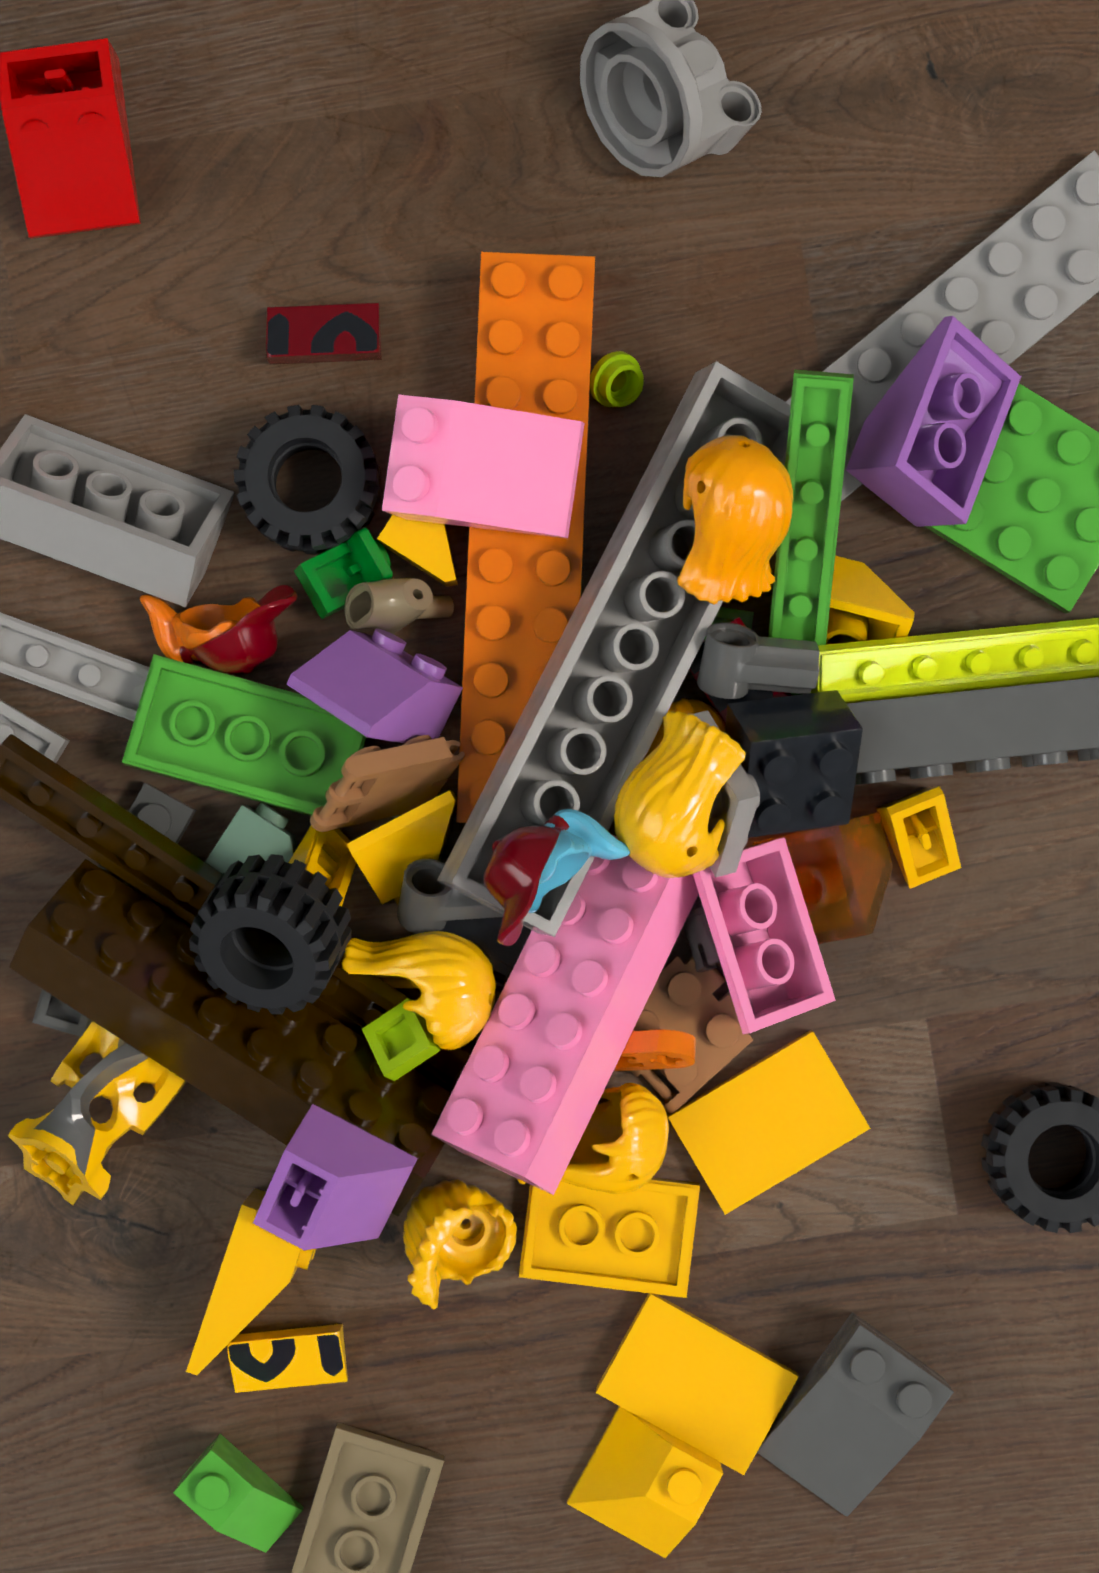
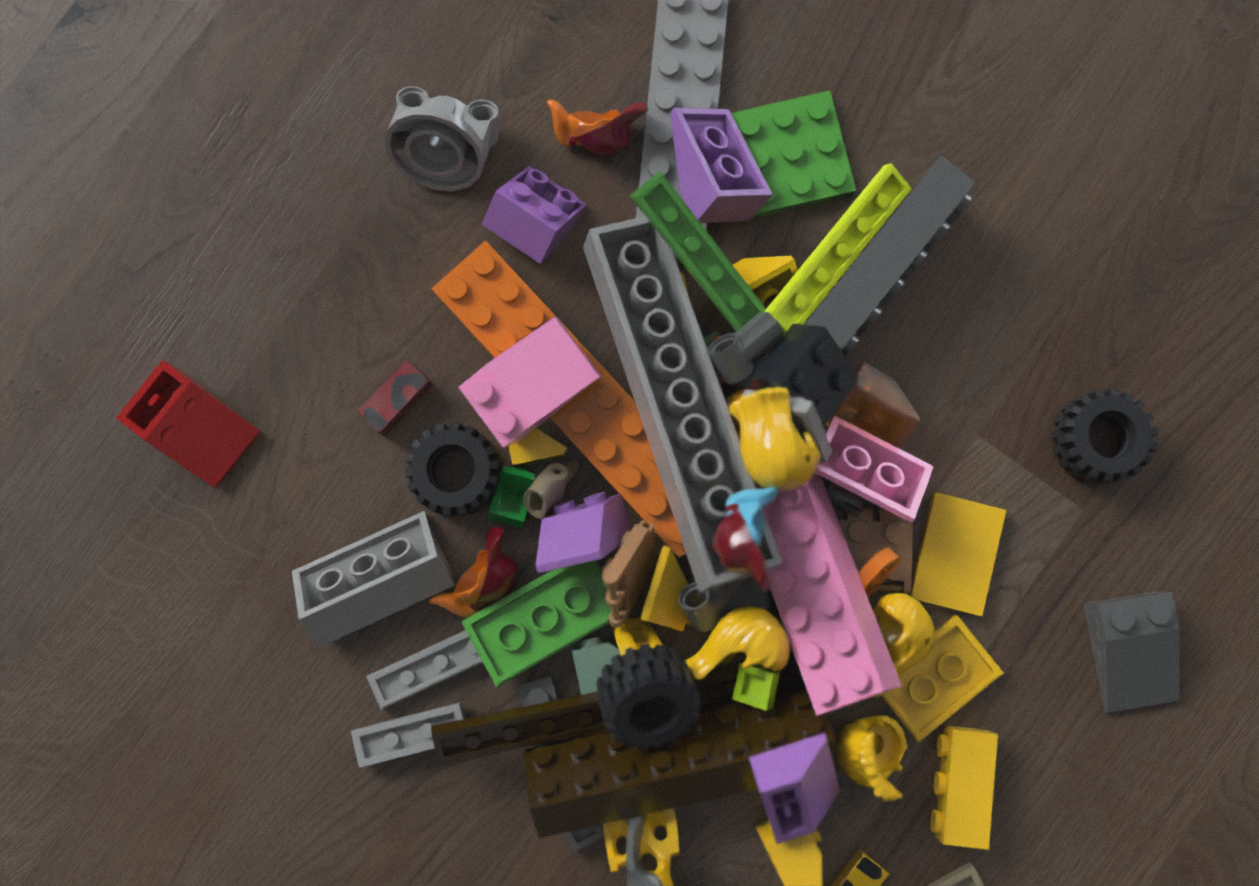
camera: 40 degrees left, 5 degrees down
yellow slope [567,1406,723,1558] -> none
lime plate [590,351,644,407] -> none
yellow tile [596,1293,799,1475] -> none
light orange piece [678,435,793,605] -> none
yellow slope [876,786,962,889] -> none
none -> medium lavender slope [482,166,587,264]
none -> hair [547,99,649,157]
none -> yellow brick [930,725,998,850]

